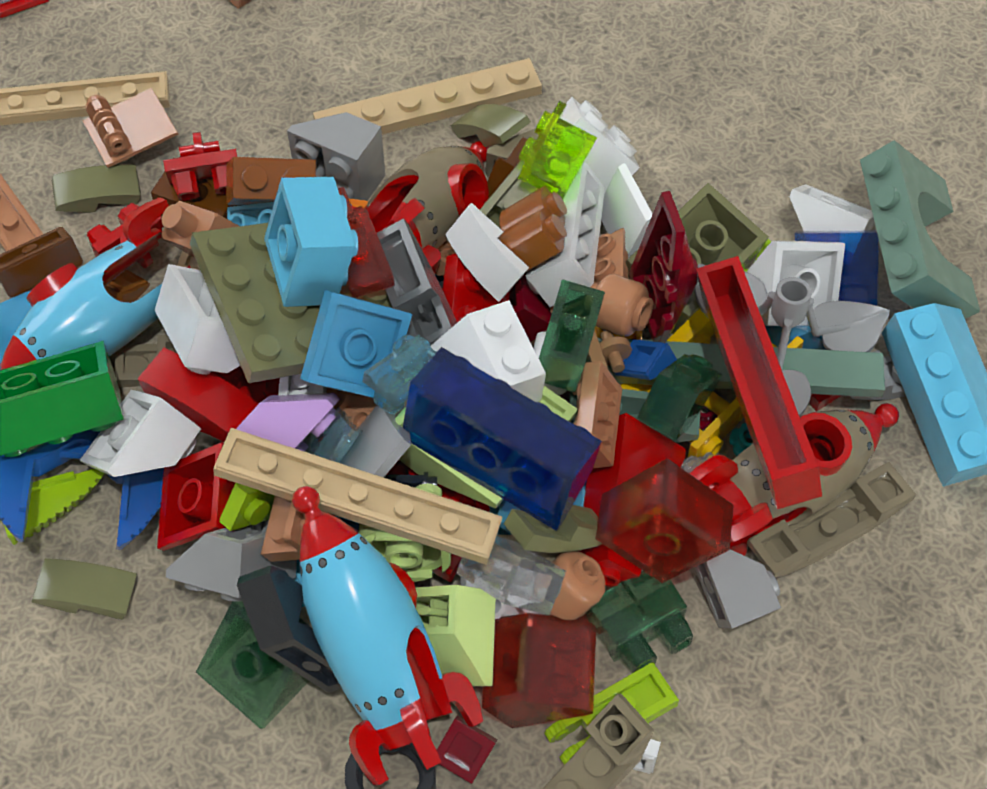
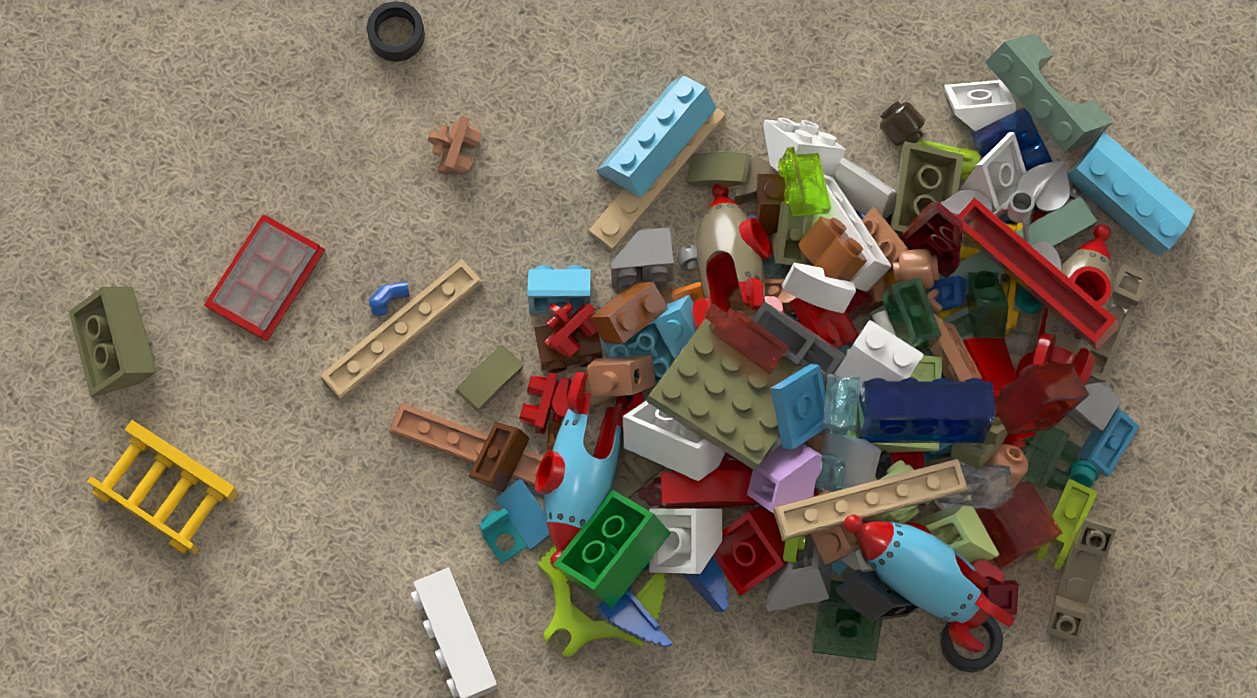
camera: 35 degrees left, 15 degrees up
olive slope [31,558,137,620] -> none
hinge [82,88,179,168] -> none
medium azure brick [264,177,358,307] -> none
none -> blue arm [369,281,409,316]
none -> medium azure slope [527,265,591,313]
none -> medium azure slope [596,76,717,197]
none -> dark brown head [880,101,925,146]
none -> teal plate [1068,460,1099,488]
none -> dark azure slope [1076,408,1140,477]

